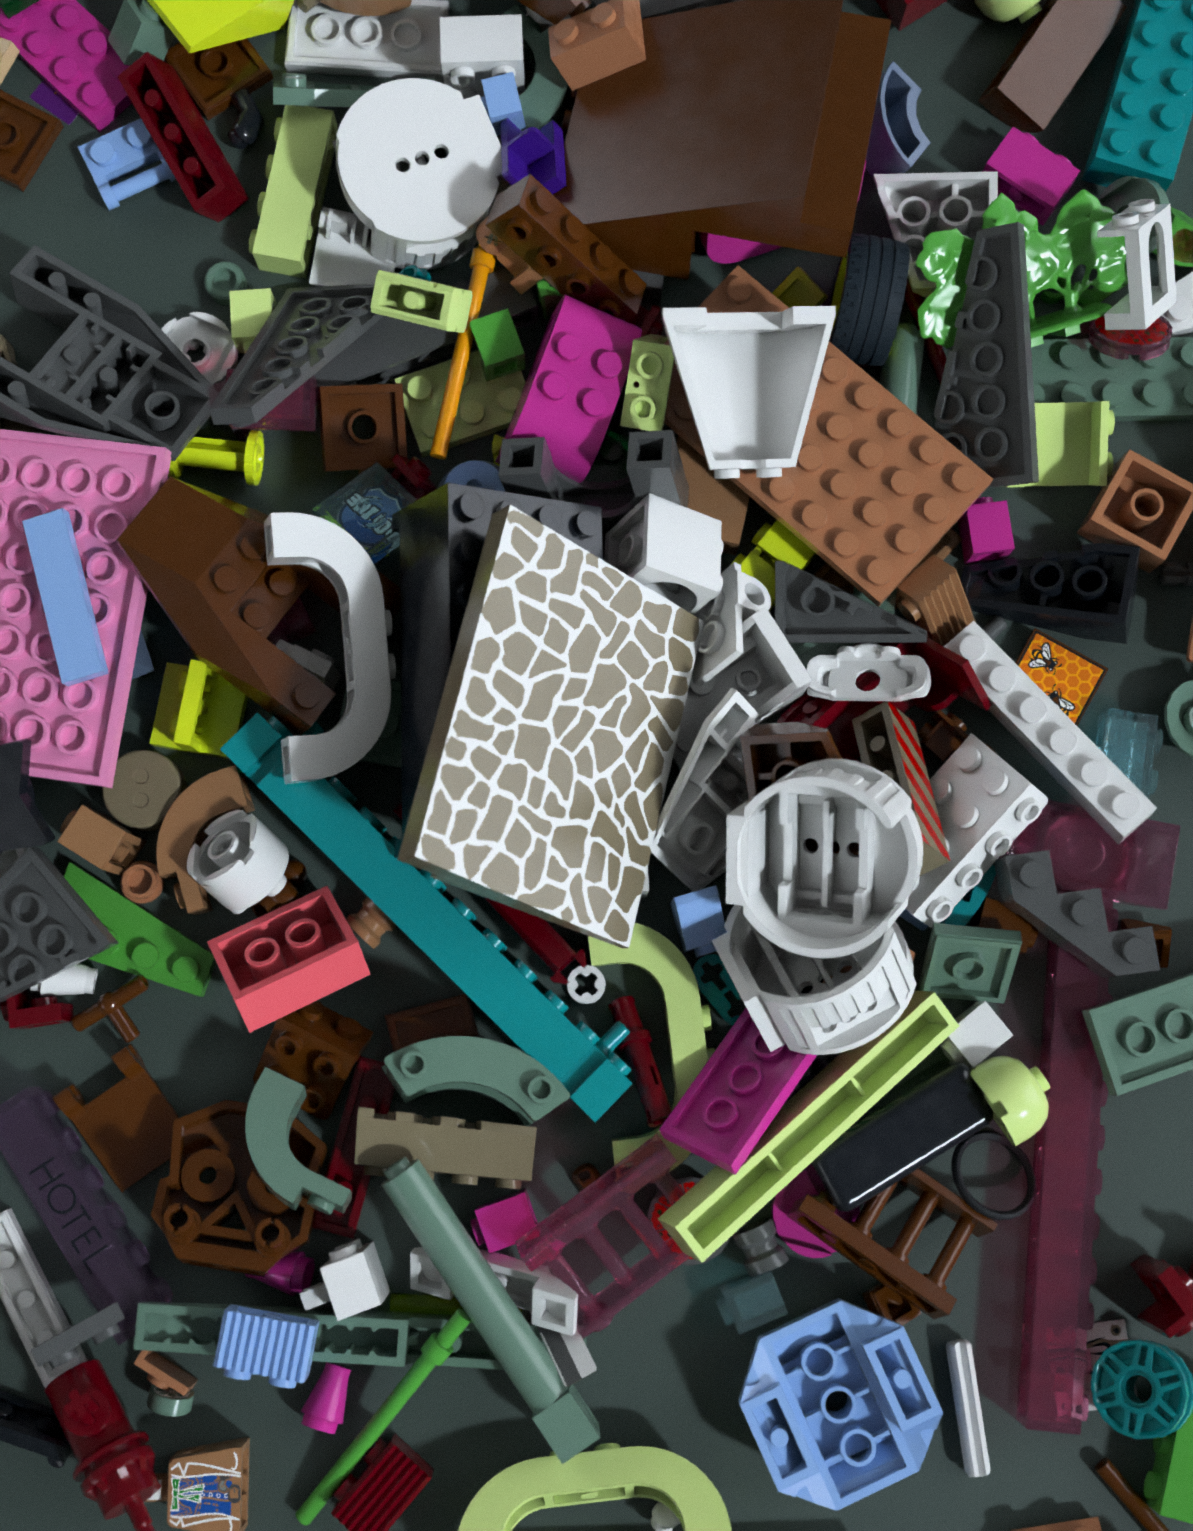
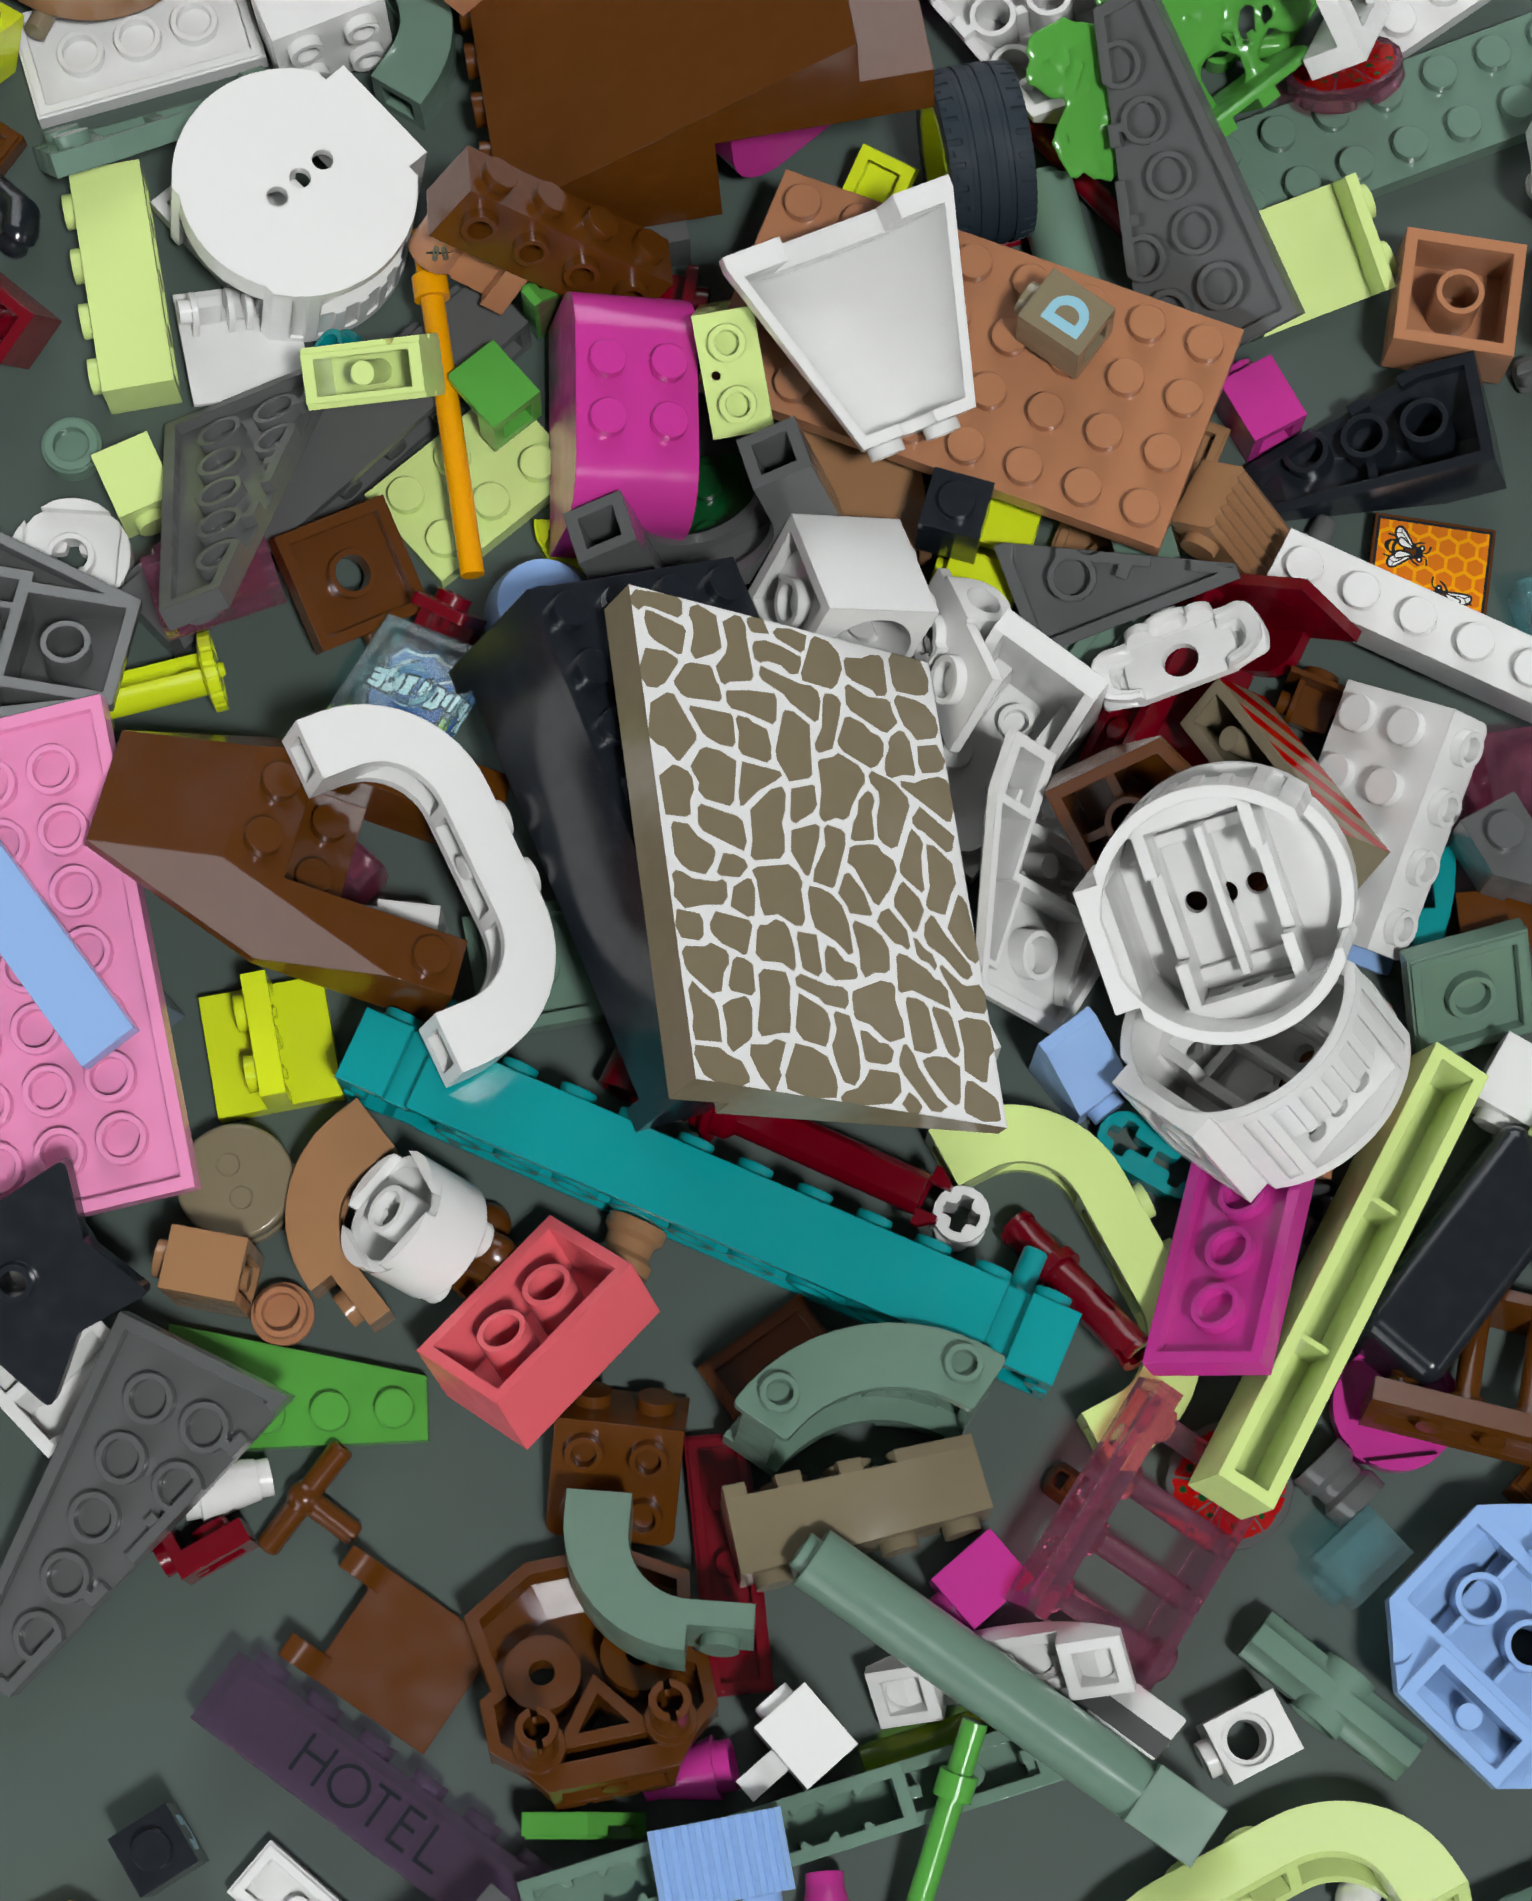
camera: 20 degrees left, 5 degrees down
light blue plate [480,72,526,136] -> none
dark purple panel [500,118,566,195] -> none
none -> bright green tile [521,1812,646,1839]
none -> black brick [915,467,995,564]
none -> dark tan brick [1014,268,1115,379]
none -> white brick [1193,1688,1304,1786]
none -> sand green piece [1236,1611,1429,1782]

